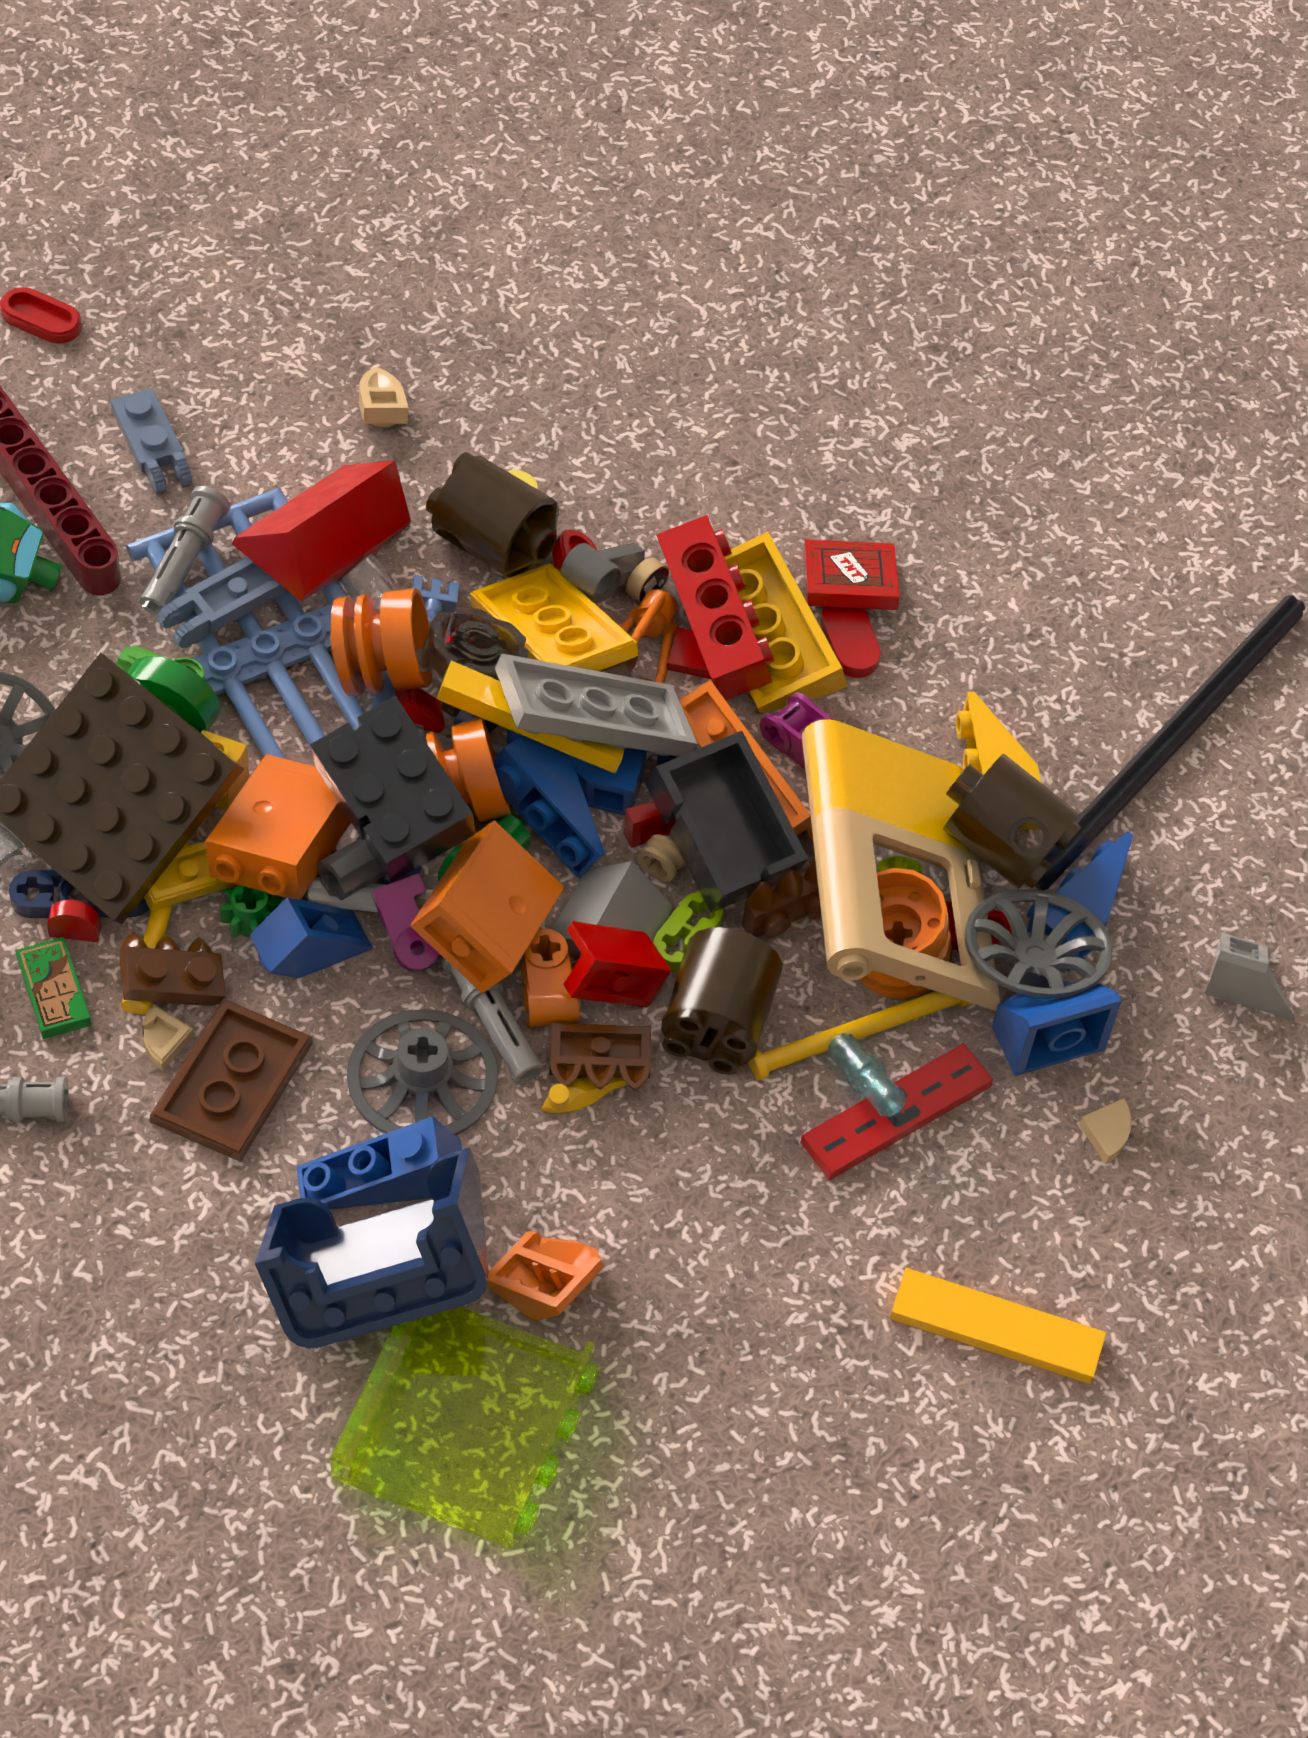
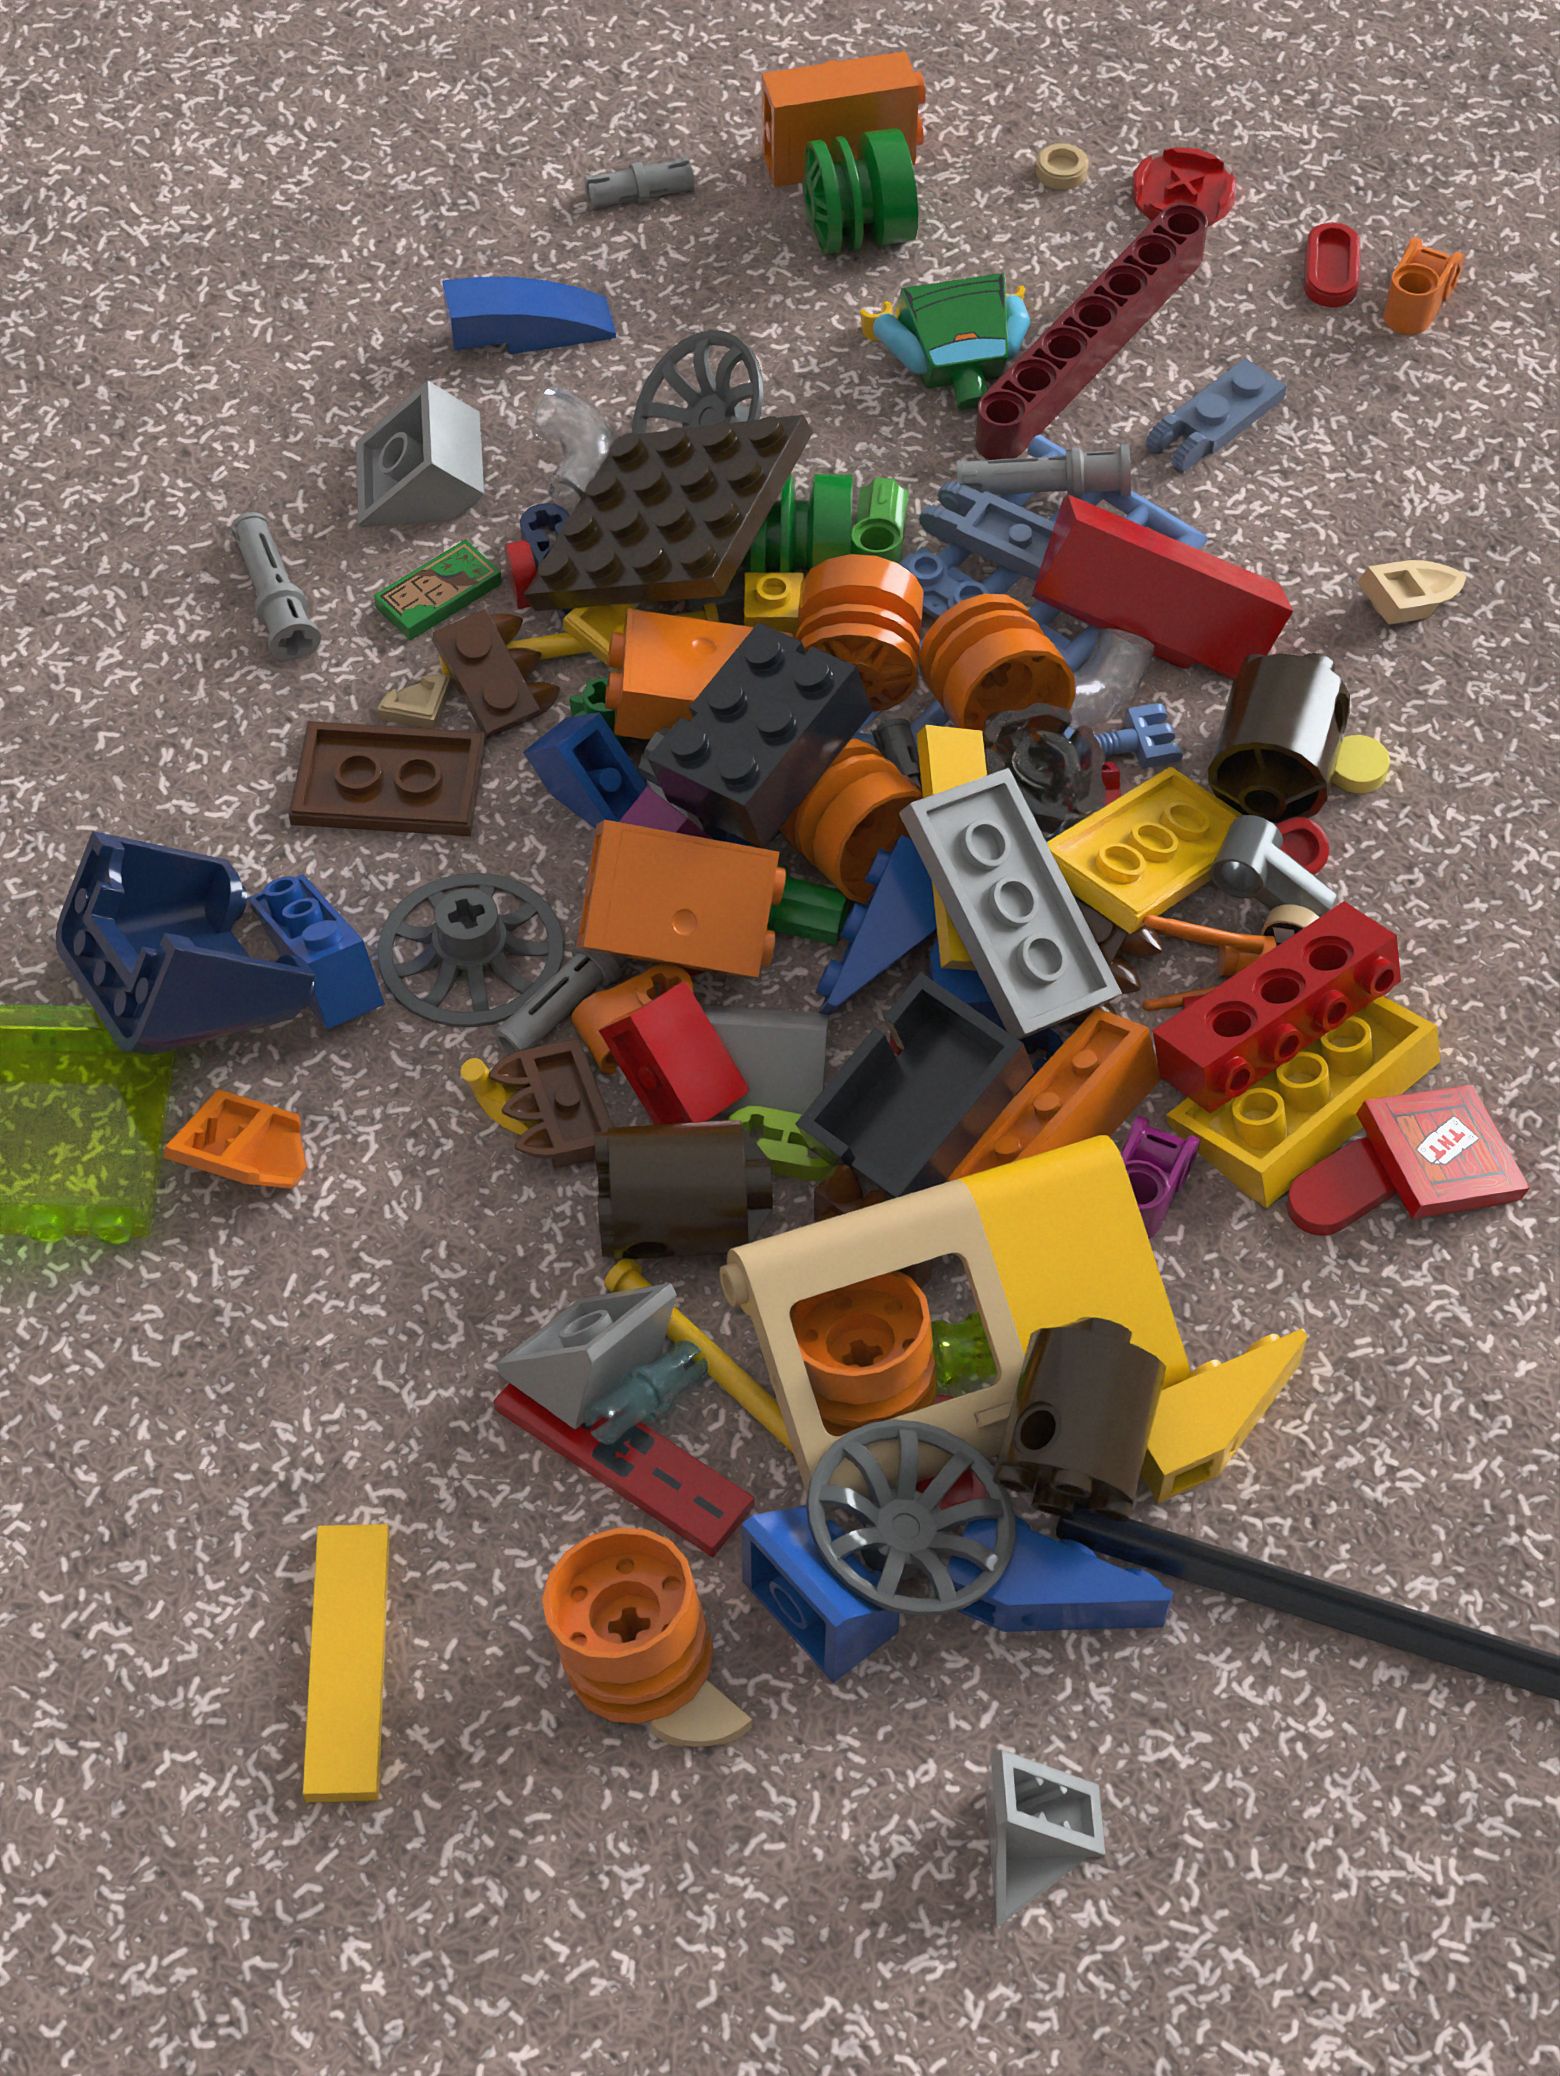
camera: 75 degrees right, 0 degrees up
none -> light grey slope [495,1283,677,1429]
none -> orange wheel [542,1527,714,1724]
none -> orange wheel [795,554,924,712]
none -> orange piece [1383,237,1465,335]

